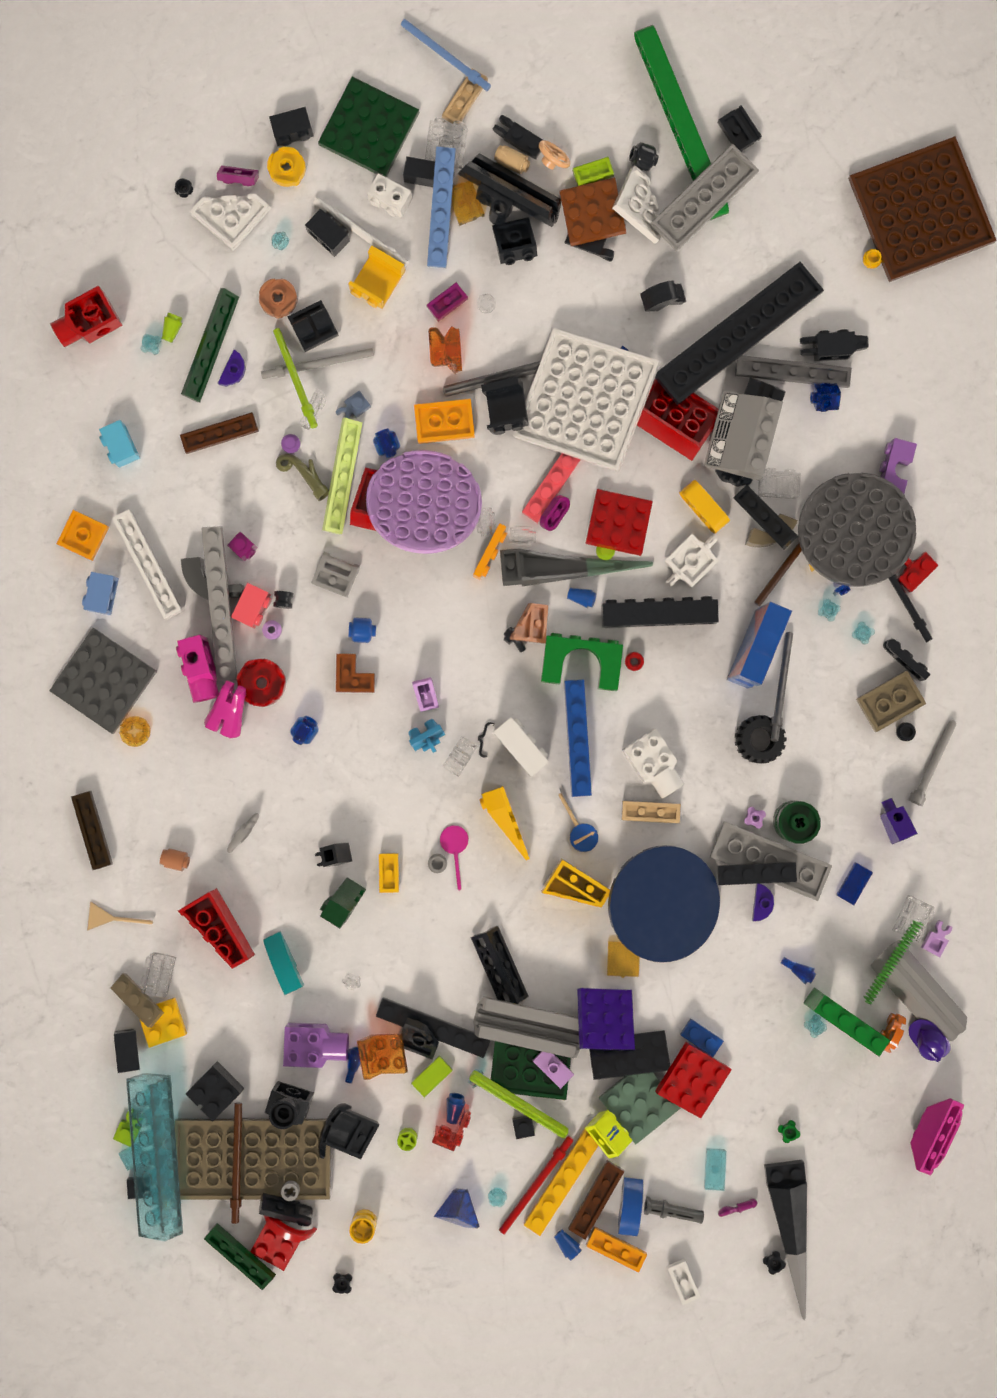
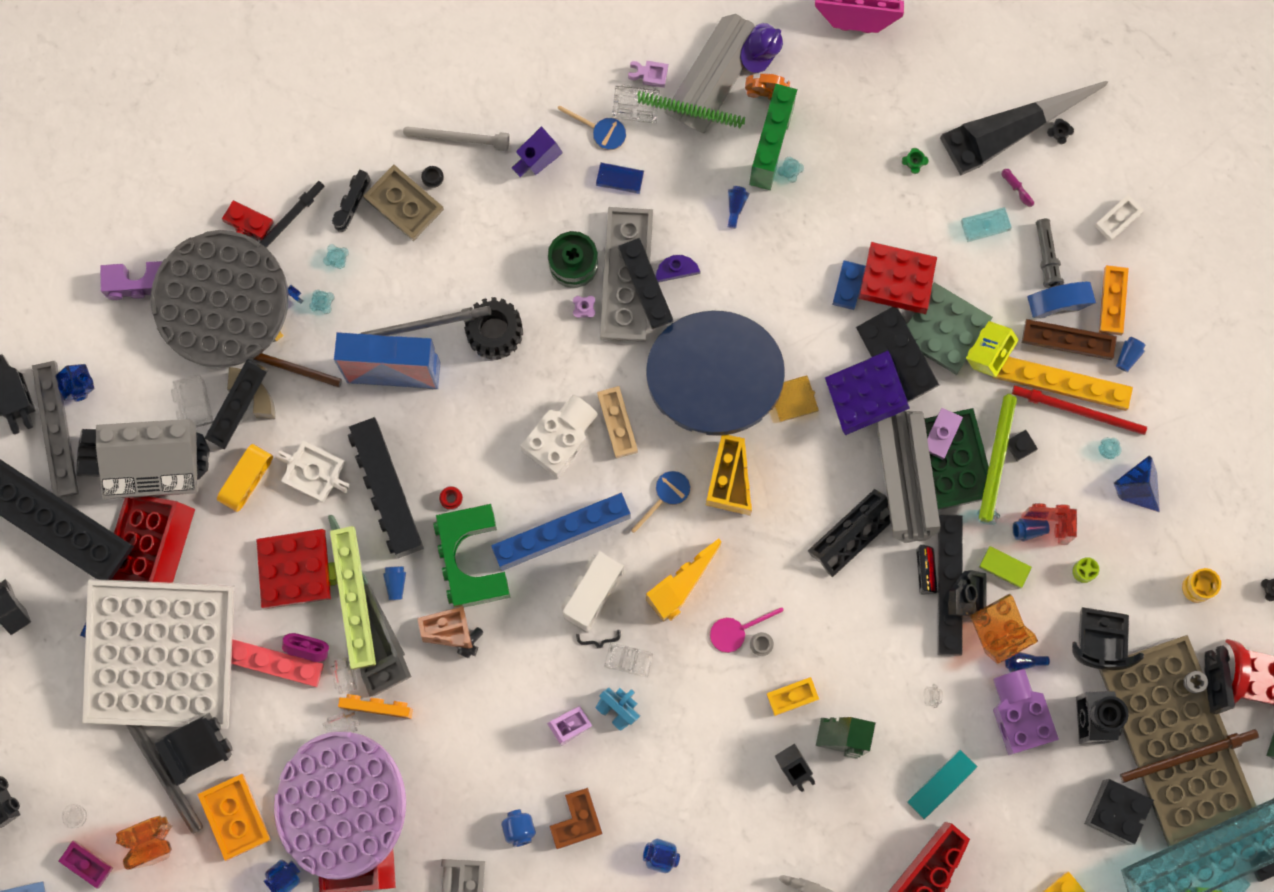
camera: 105 degrees left, 10 degrees down
none -> yellowish green plate [330,526,376,670]
none -> blue piece [558,106,626,150]
none -> slope [916,545,938,595]

